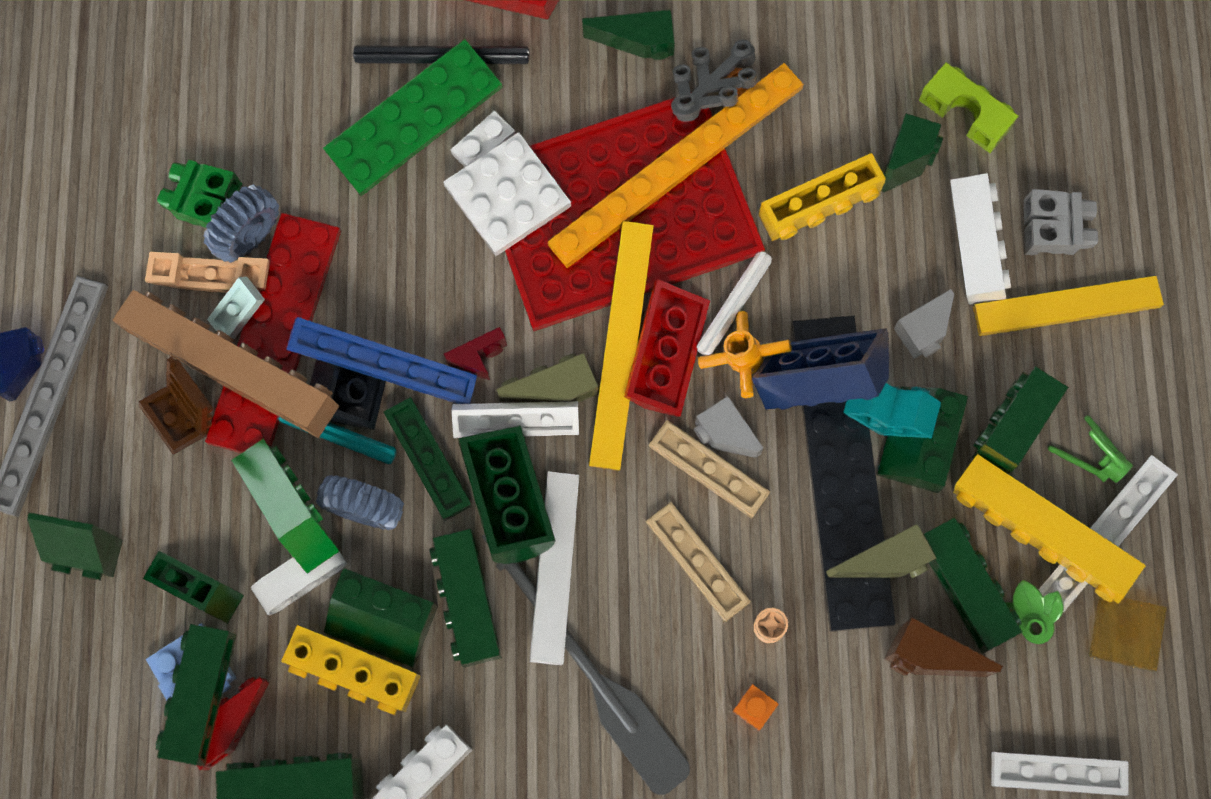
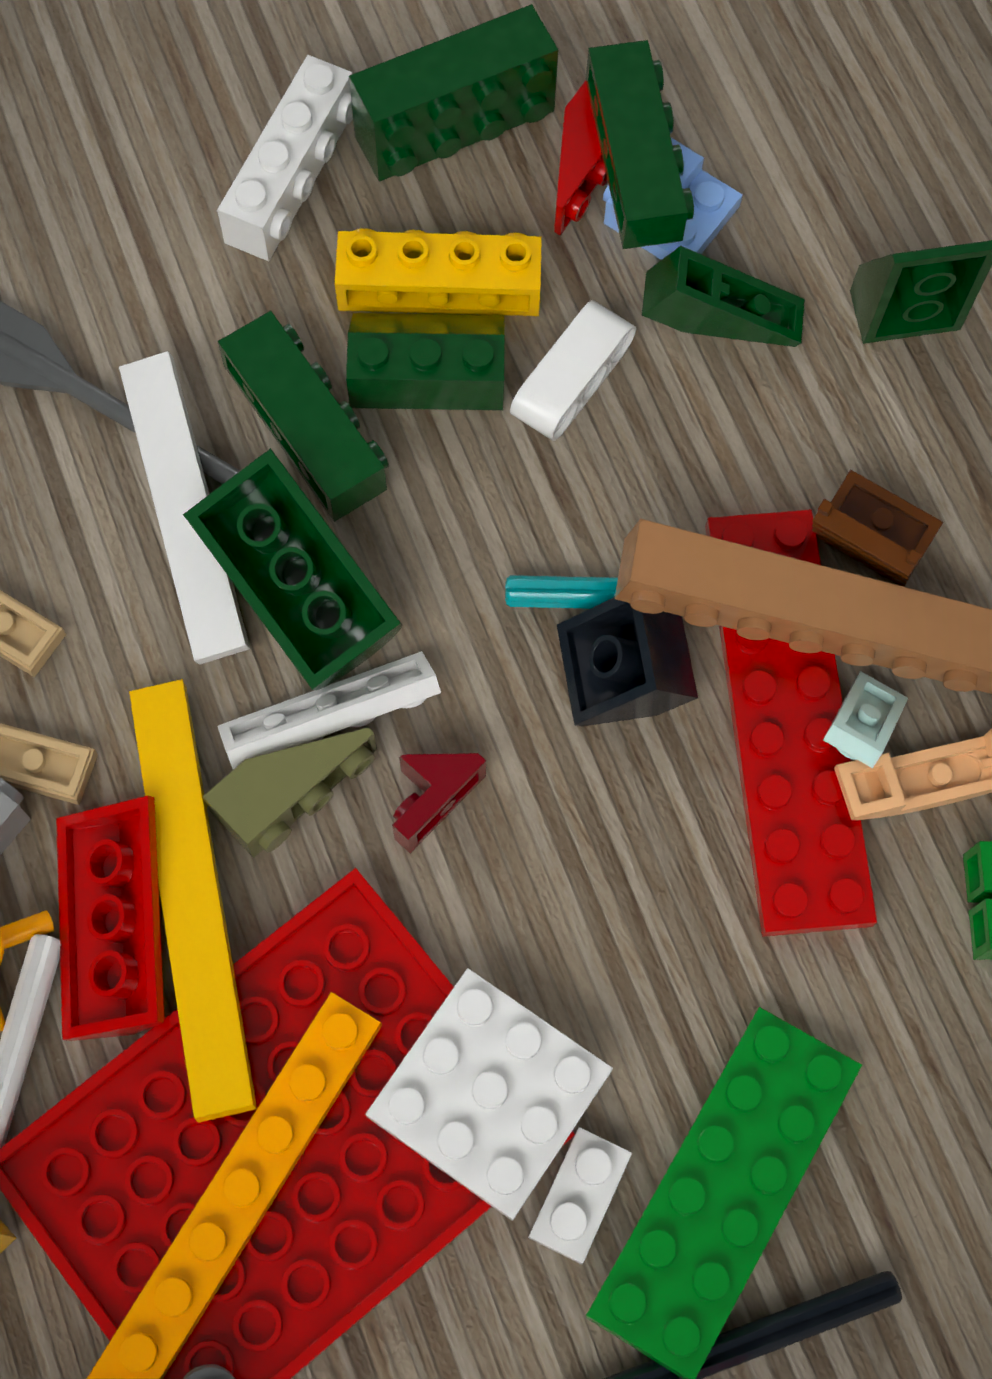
camera: 155 degrees right, 5 degrees down
sand blue gear [203,184,279,263] -> none
green wedge [231,439,340,574] -> none
blue plate [286,317,477,404] -> none
sand blue gear [316,475,404,530] -> none
dark green plate [383,397,472,522] -> none

